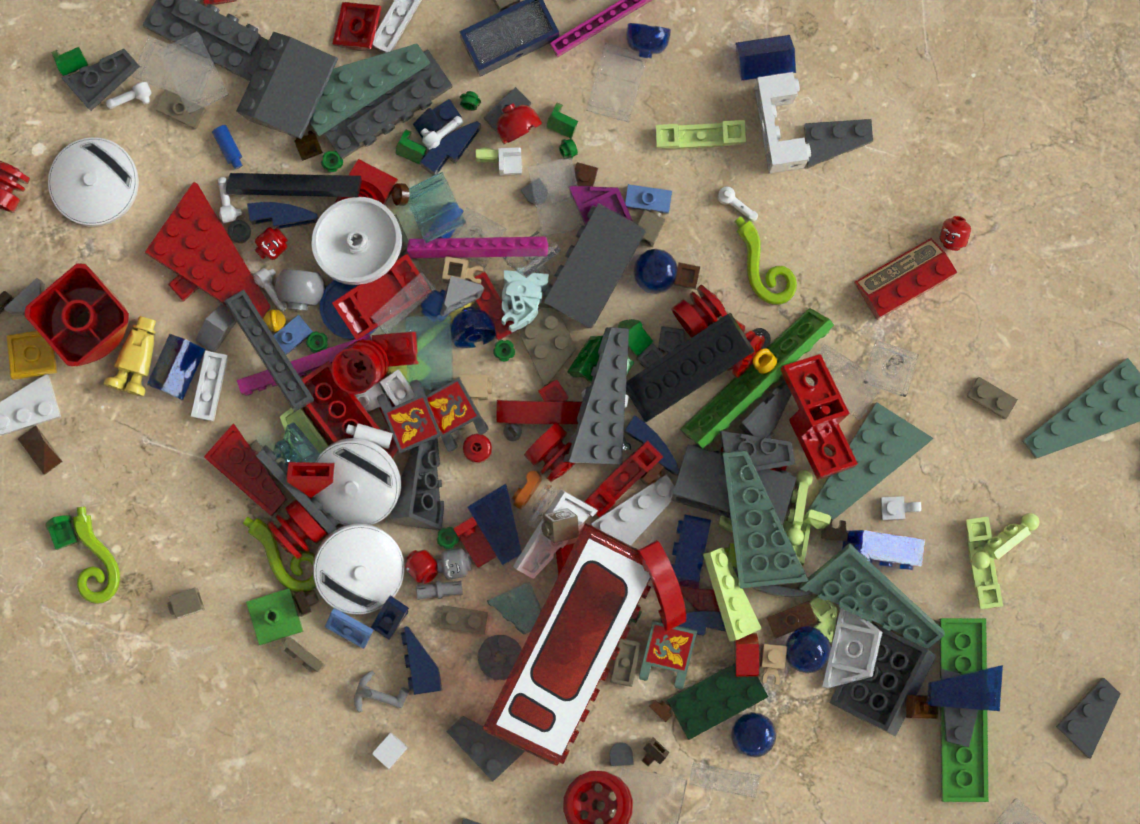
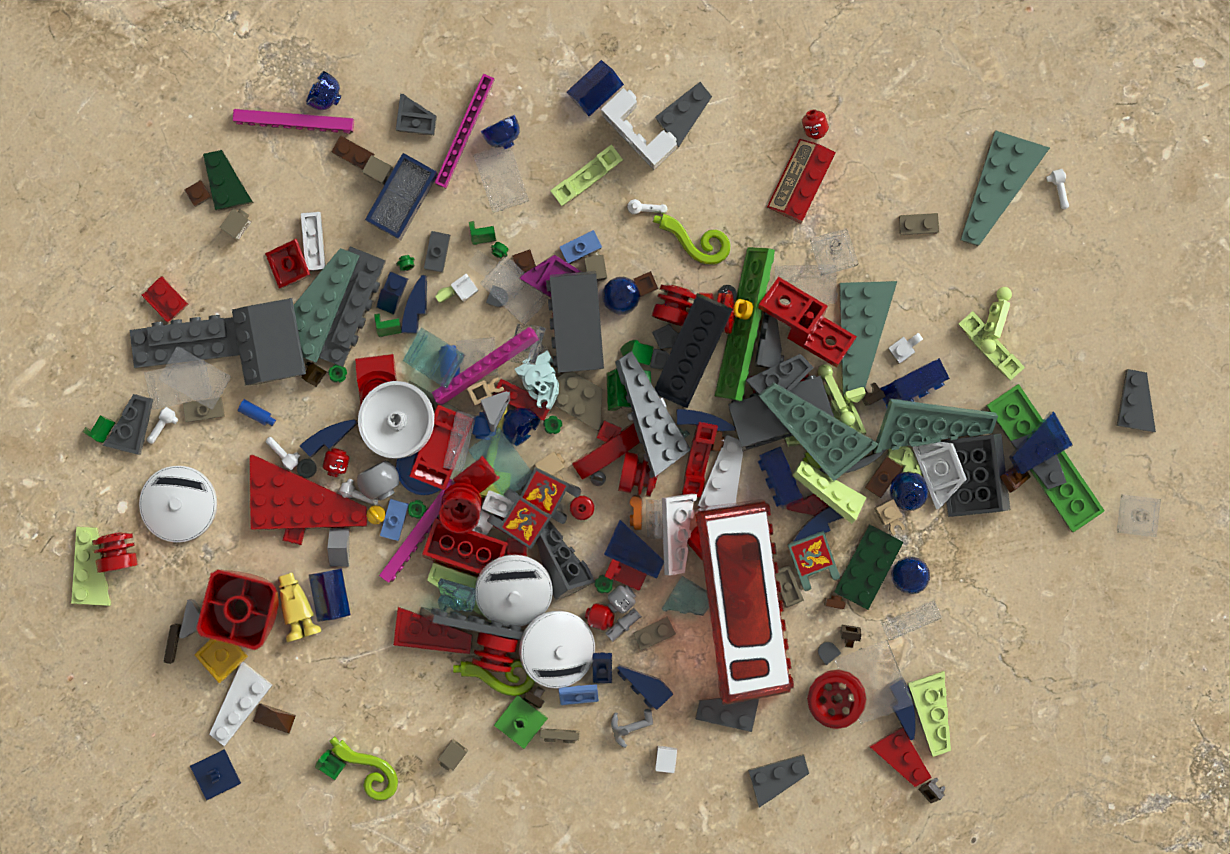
camera: 30 degrees left, 5 degrees up
white plate [191,351,228,422] -> none
dark grey tile [225,290,314,412] -> none
black tile [226,173,362,197] -> none
red slope [287,462,335,498] -> none
white cylinder [346,423,393,449] -> none
reddish brown tile [392,183,410,206] -> none
white piece [421,116,463,151] -> none
dark grey plate [478,635,523,680] -> none
red cylinder [496,103,542,145] -> none
dark tan brick [541,508,579,543] -> none
red slope [638,540,686,631] -> none
red slope [734,633,759,677] -> none

